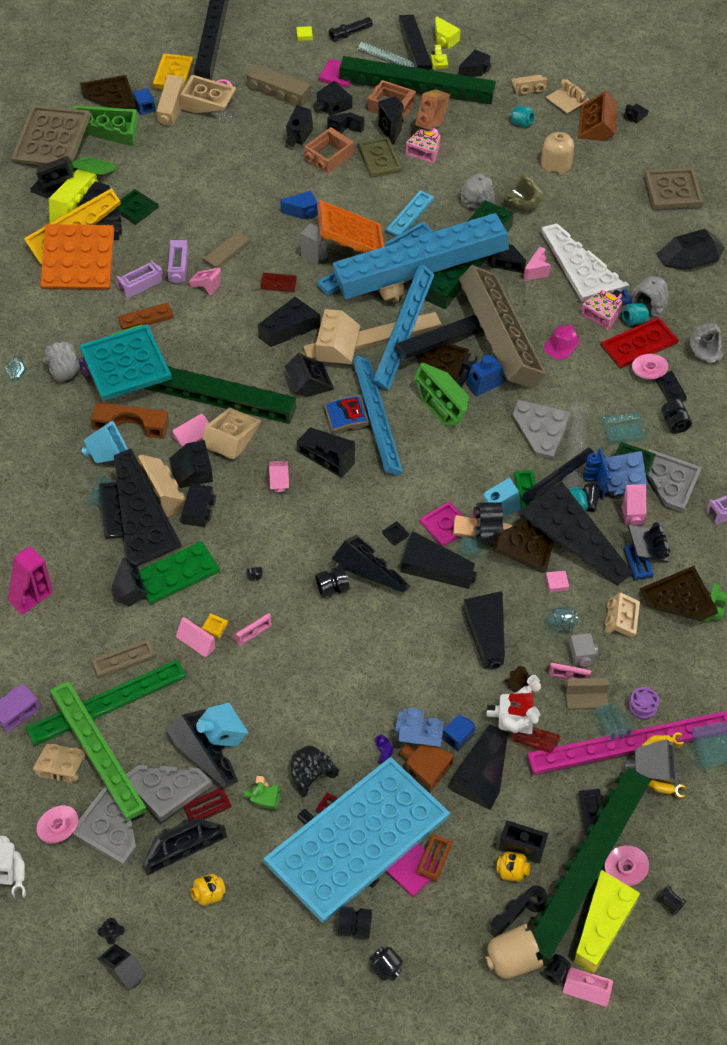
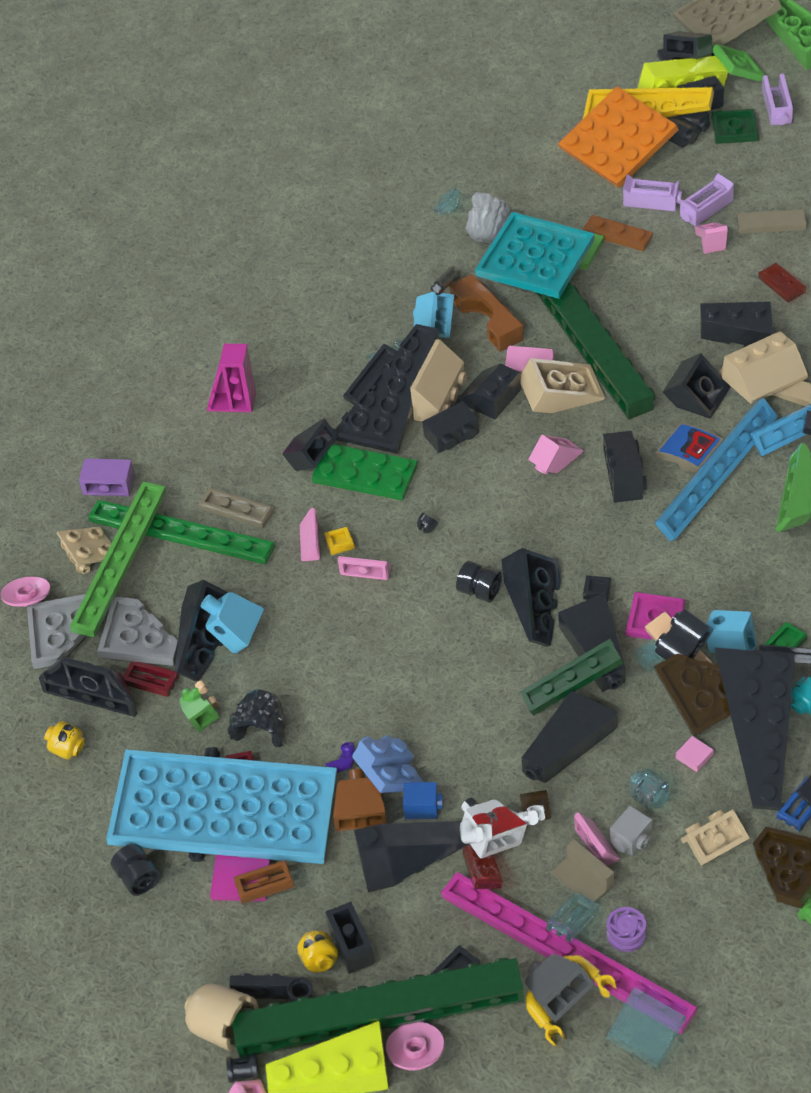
camera: 55 degrees right, 5 degrees down
black head [369,946,403,981] -> none
none -> black axle [430,267,459,295]
none -> dark green plate [520,639,624,716]
none -> lavender window [762,74,793,125]

